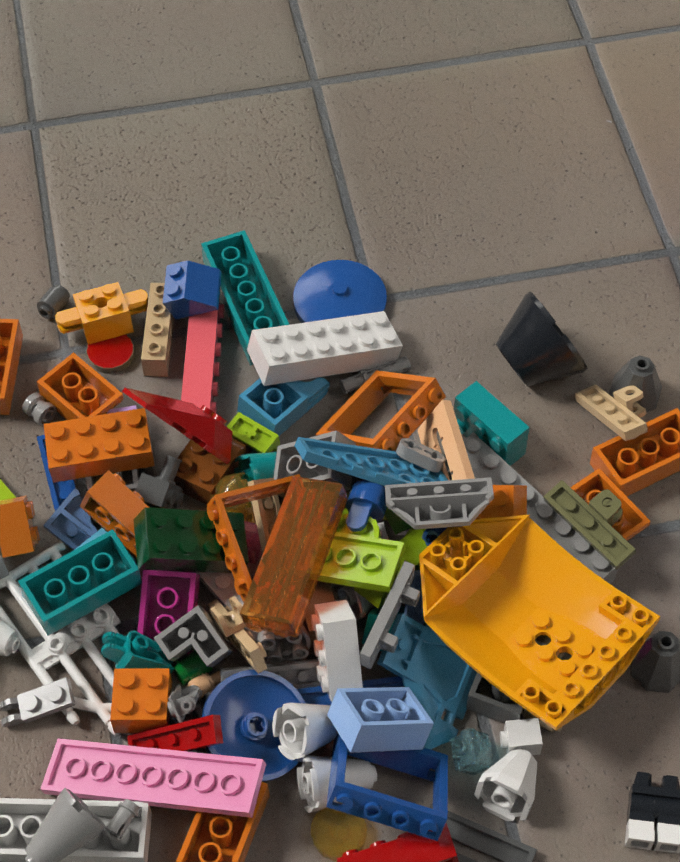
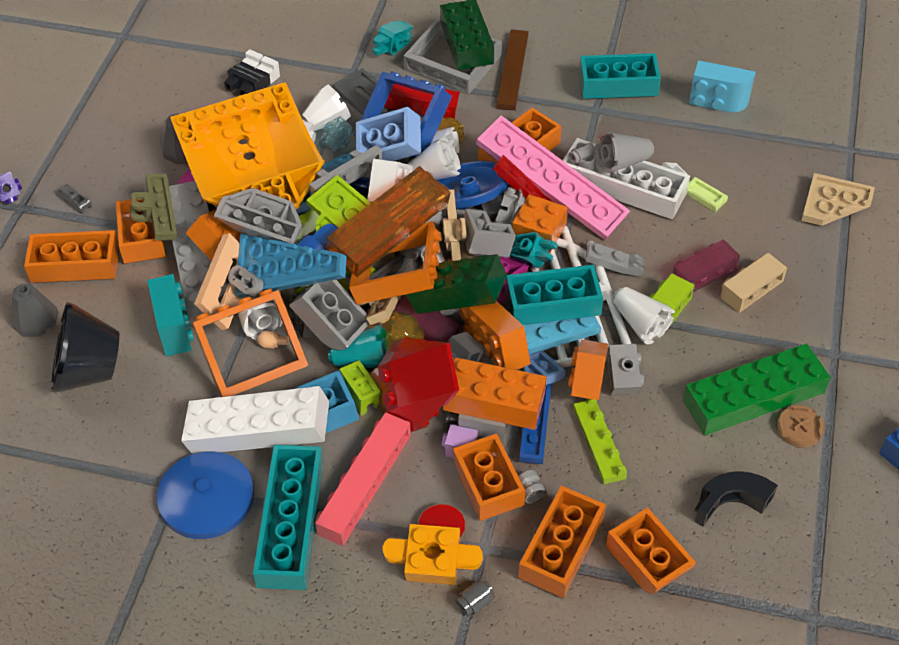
camera: 155 degrees left, 5 degrees down
tan brick [141,283,174,377] -> none
blue slope [163,260,222,319] -> none
tan plate [575,385,648,441] -> none

